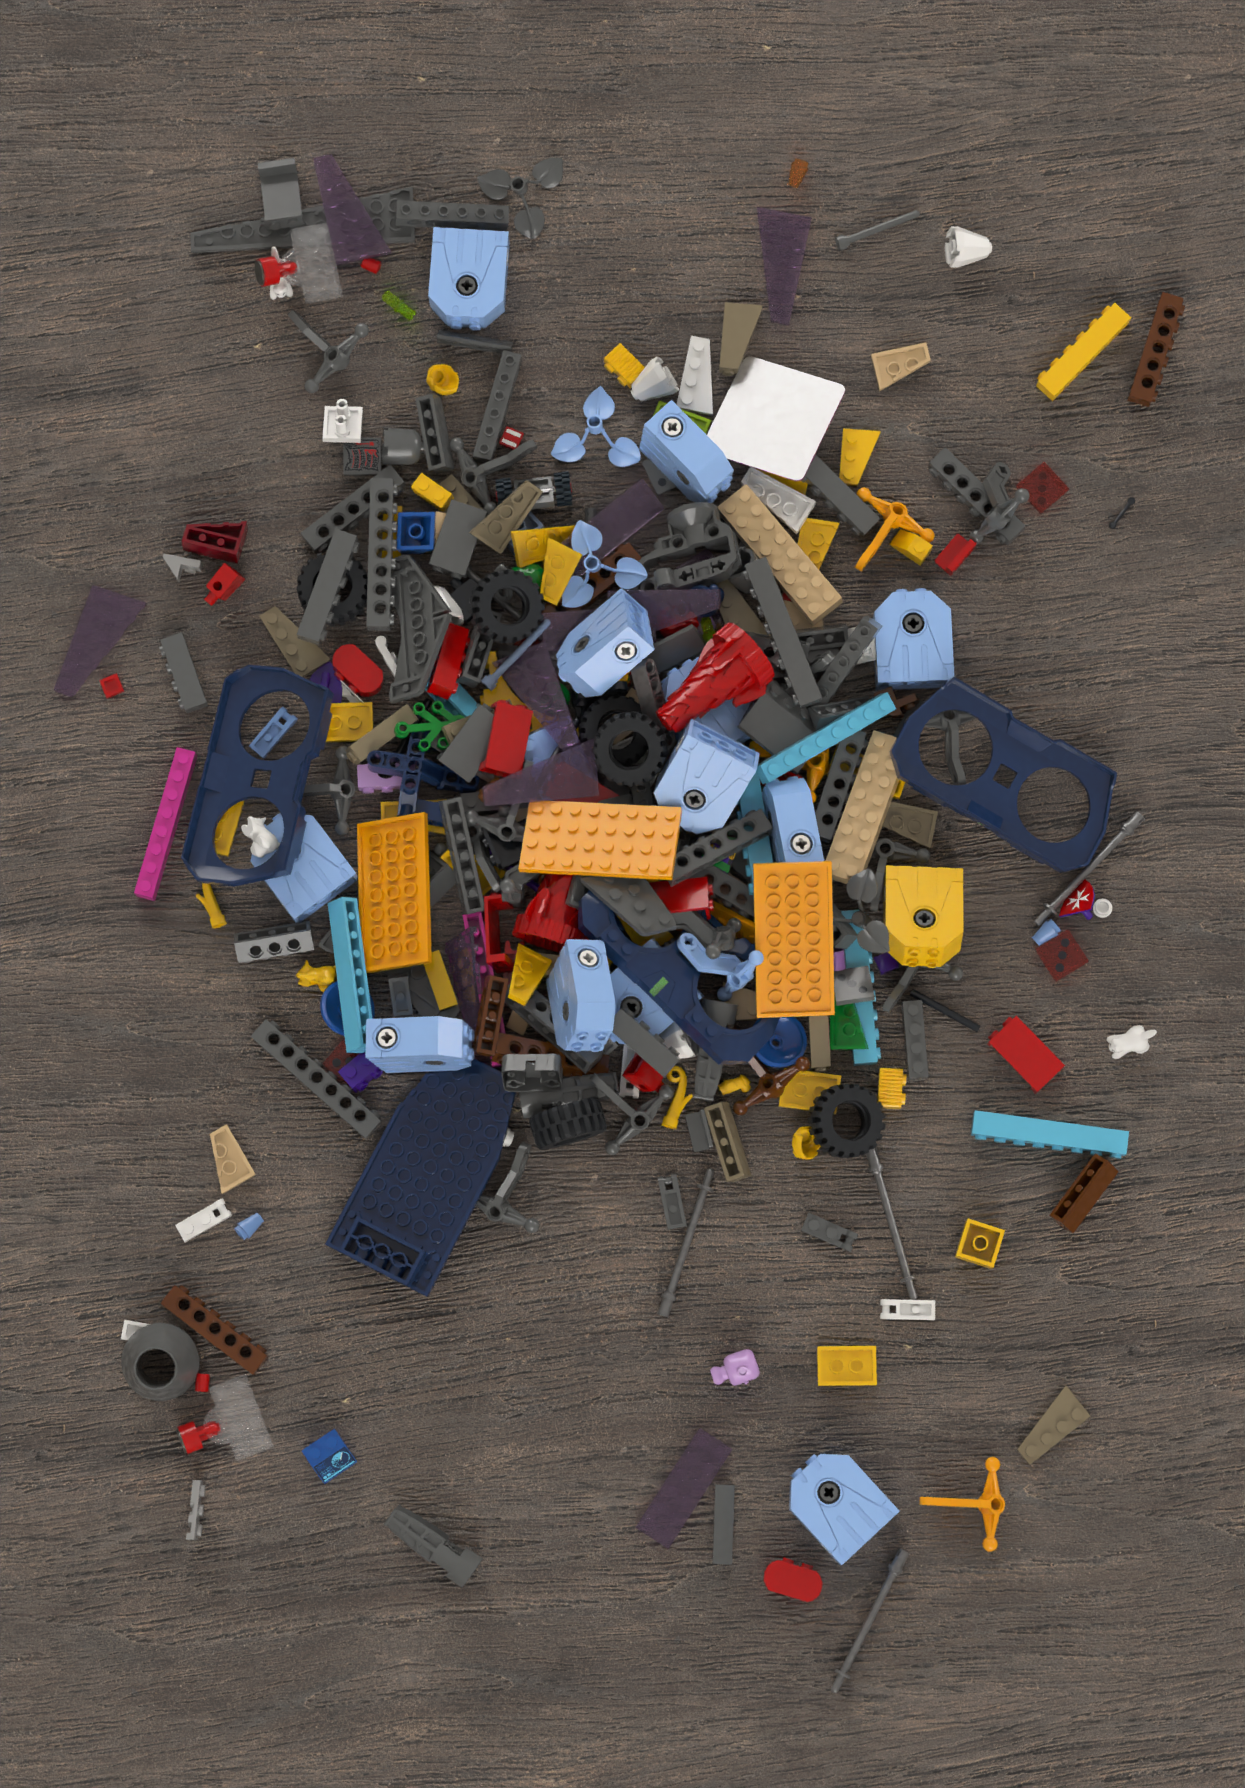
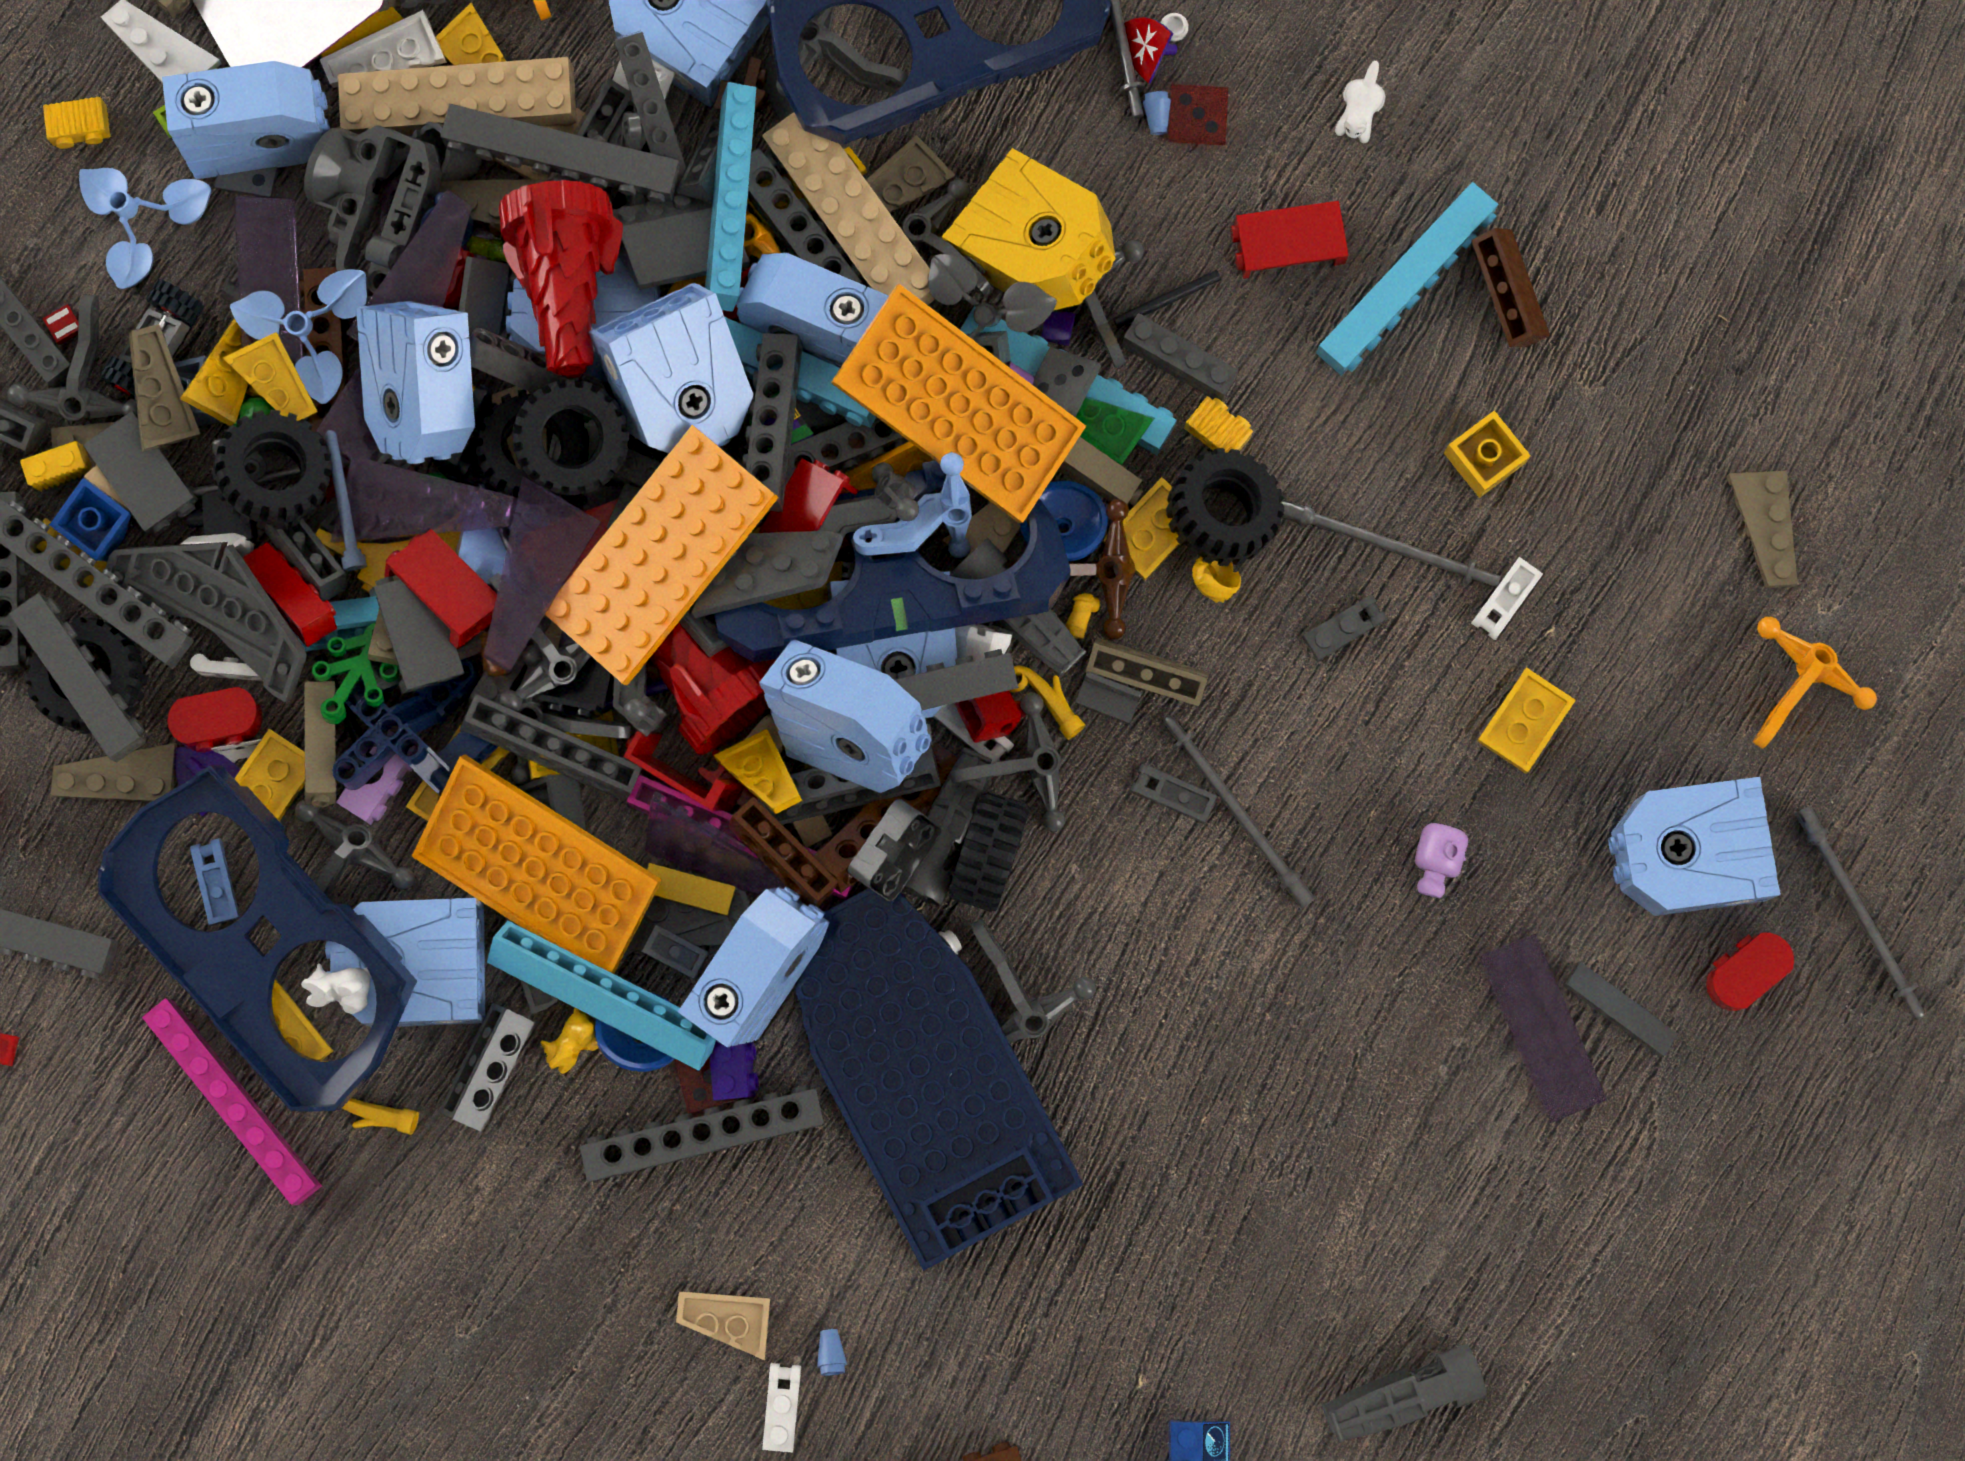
camera: 60 degrees left, 0 degrees up
white cone [630,357,679,402] -> none

